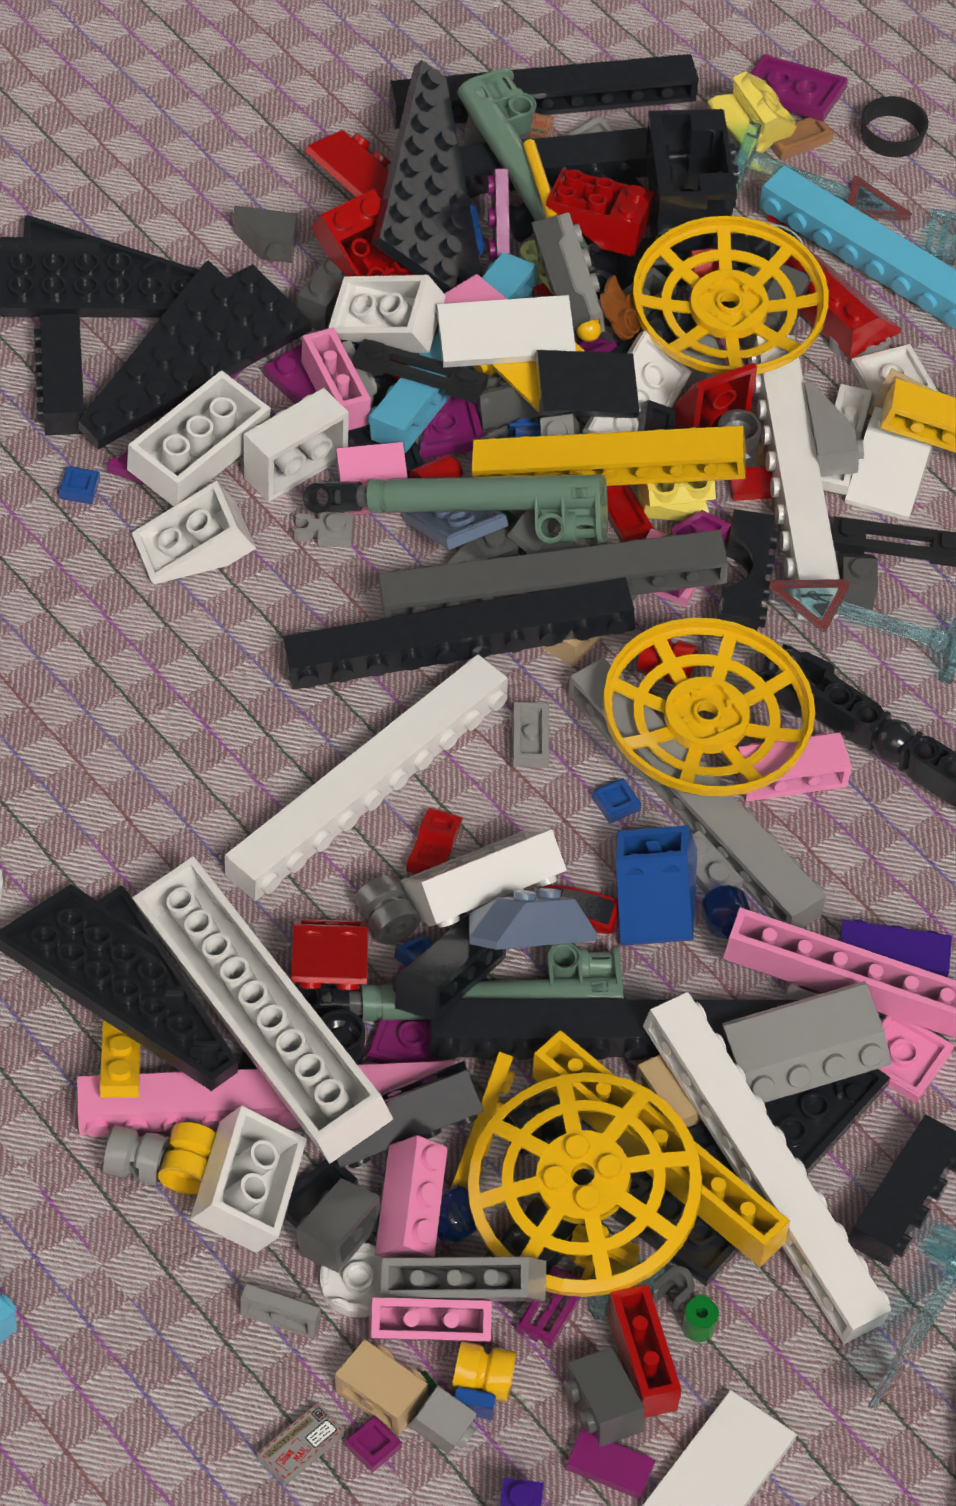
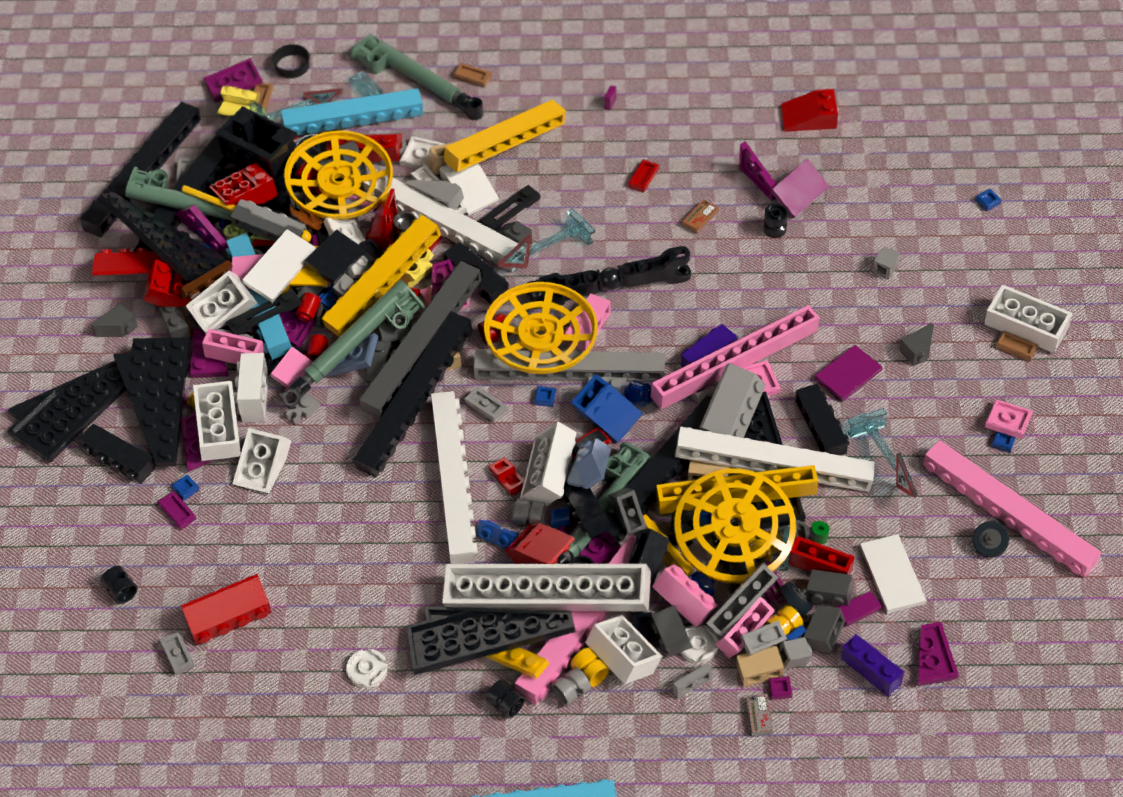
camera: 45 degrees left, 0 degrees up
none -> magenta tile [158,491,197,530]
none -> reddish brown wing [180,260,233,300]
none -> red brick [296,292,321,322]
none -> blue hinge [476,519,519,549]
none -> black wheel [485,679,525,718]
none -> dark grey slope [608,488,647,535]
none -> light grey plate [740,620,787,656]
none -> black wheel [780,581,812,615]
none -> dark grey brick [803,605,845,654]

